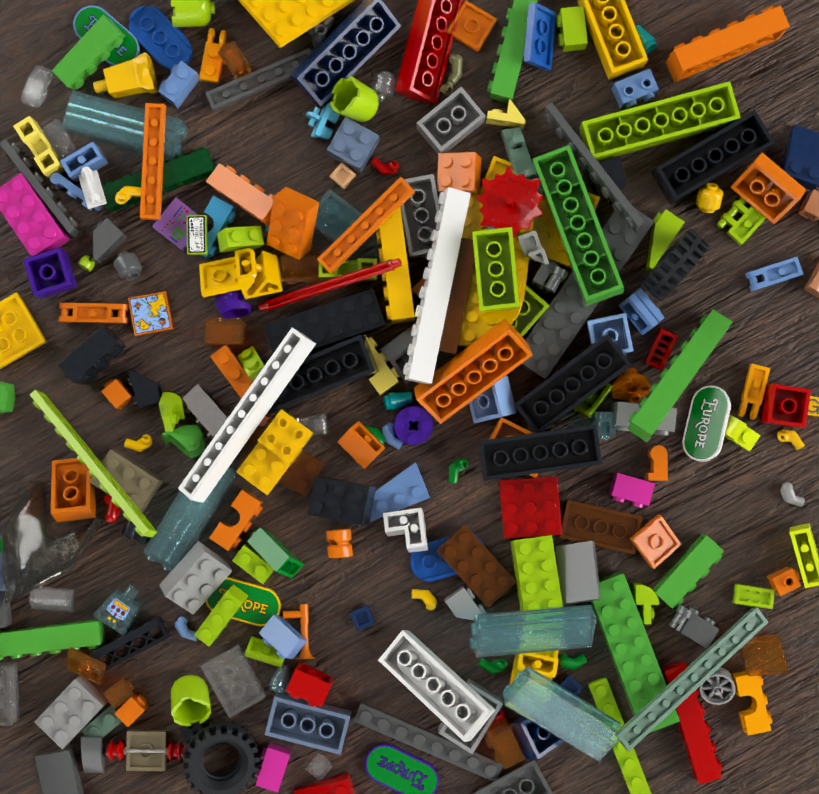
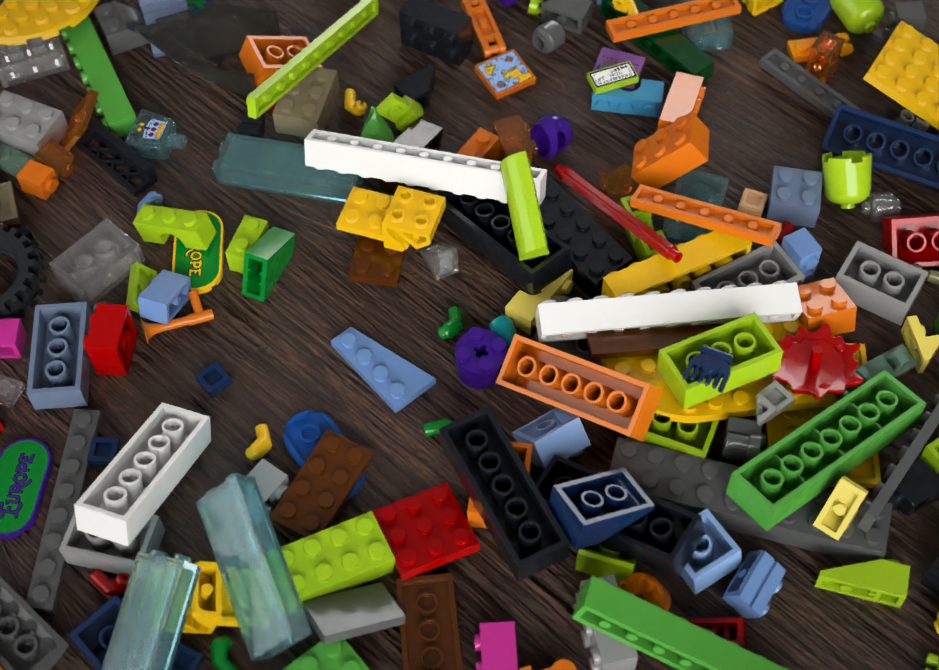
camera: 70 degrees right, 30 degrees down
clear brick [30,586,75,612] -> none
orange brick [101,379,133,409] -> none
medium blue brick [158,61,200,108] -> none
light grey brick [160,541,232,615] -> none
lime cylinder [171,675,211,726] -> none
yellow piece [199,248,283,299] -> none
orange arch [209,489,263,551] -> none
lime brick [217,226,264,252] -> none
medium azure hips [306,103,340,140] -> none
black brick [308,476,376,526] -> none
orange wheel [326,528,353,558] -> none
orange brick [338,421,385,469] -> none
medium blue arm [382,422,403,450] -> none
white brick [383,508,428,553] -> none
green arm [478,657,508,674] -> none
clear orange brick [485,719,525,770] -> none
clear light blue brick [590,412,616,440] -> none
black tyre [640,228,710,301] -> none
none -> dark blue plate [87,437,121,466]
none -> lime brick [500,151,550,261]
none -> dark blue slope [547,467,655,550]
none -> dark blue piece [683,345,734,393]
none -> medium blue brick [781,227,822,284]
none -> light yellow slope [813,476,869,541]

